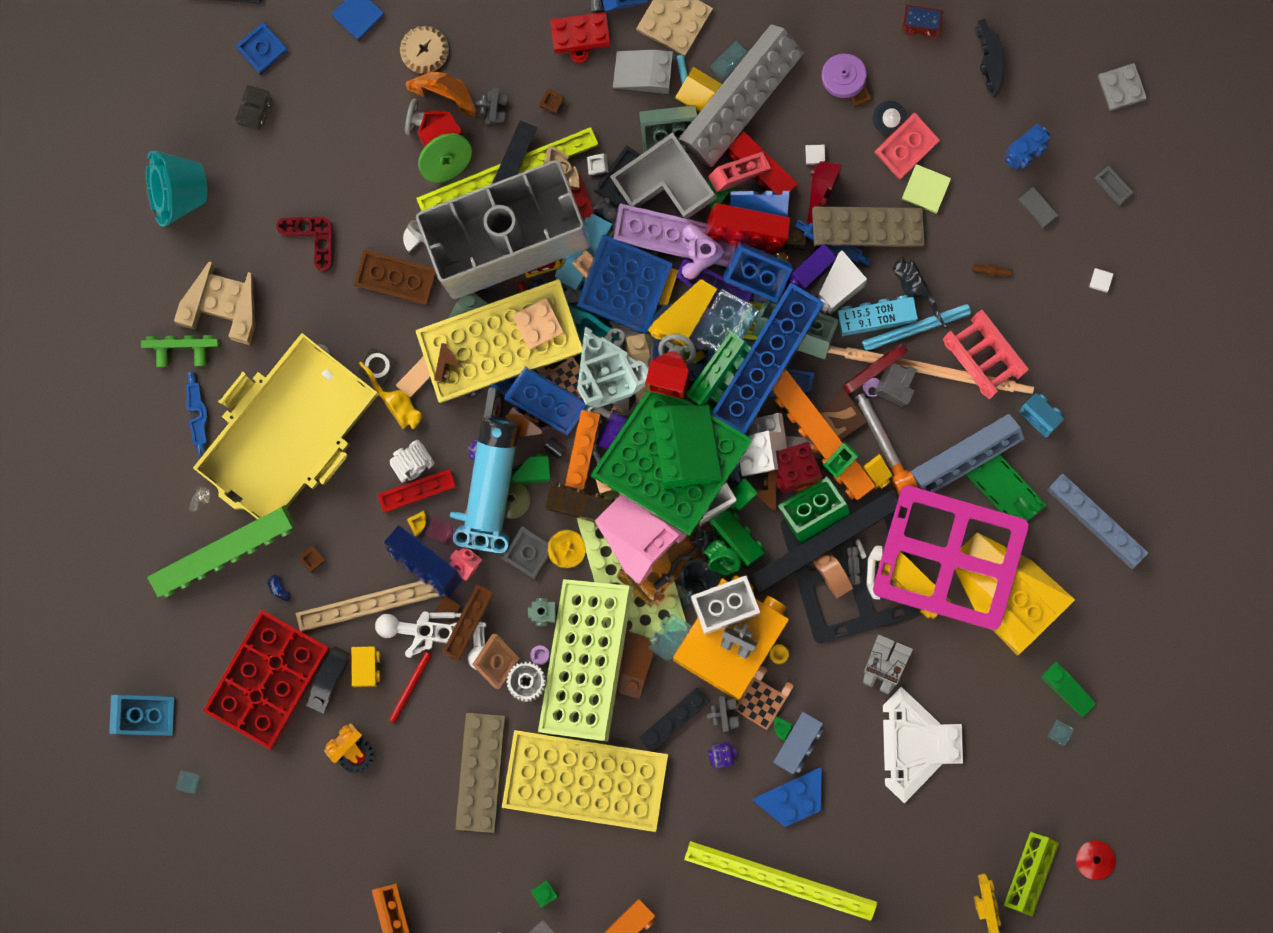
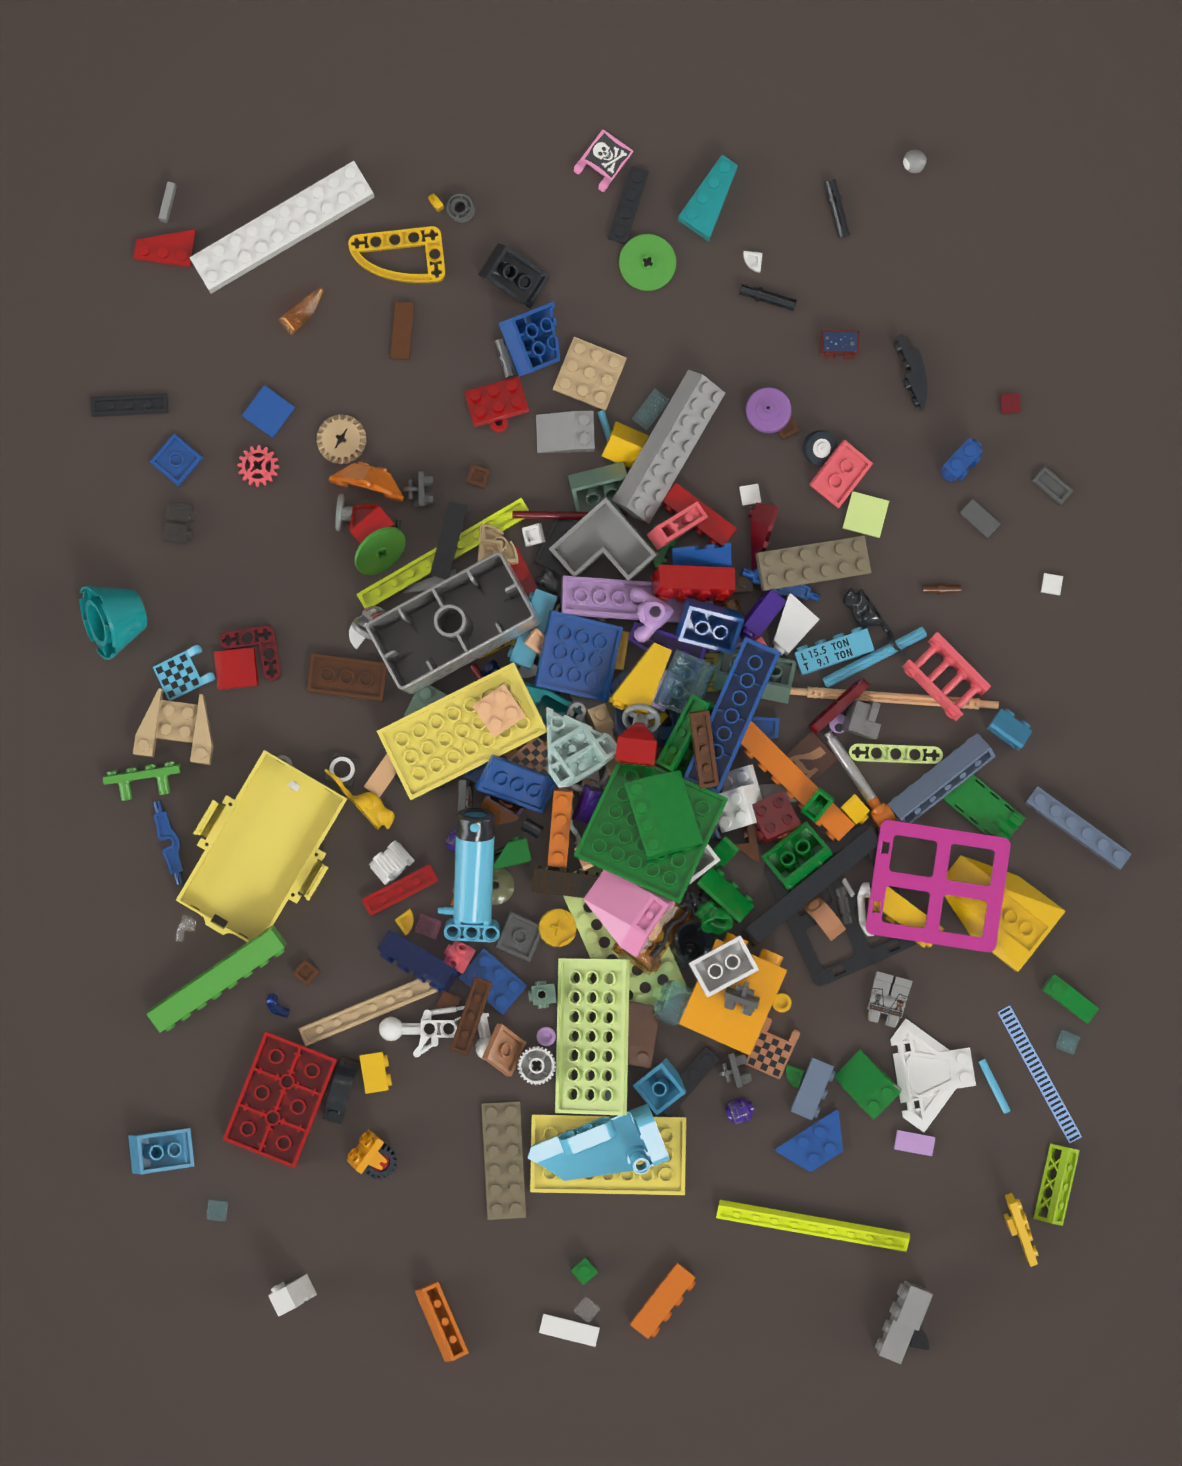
camera: 15 degrees left, 5 degrees up
red bar [389,652,432,724] -> none
reddish brown slope [434,343,463,384] -> none
red dish [1076,840,1115,880] -> none
light grey plate [1098,63,1147,111] -> none
none -> medium azure flag [153,645,216,701]
none -> red slope [214,648,259,690]
none -> coral gear [237,445,279,488]
none -> white wedge [268,1274,317,1317]
none -> blue plate [459,948,528,1015]
none -> dark red bar [512,511,627,520]
none -> medium azure panel [528,1103,670,1181]
none -> dark azure slope [633,1058,686,1115]
none -> reddish brown plate [688,709,719,789]
none -> green slope [834,1049,902,1119]
none -> yellowish green beam [848,744,943,764]
none -> lavender tile [894,1130,935,1156]
none -> medium azure bar [978,1059,1011,1114]
none -> light blue sticker [998,1006,1082,1144]
none -> dark red tile [1000,393,1021,414]

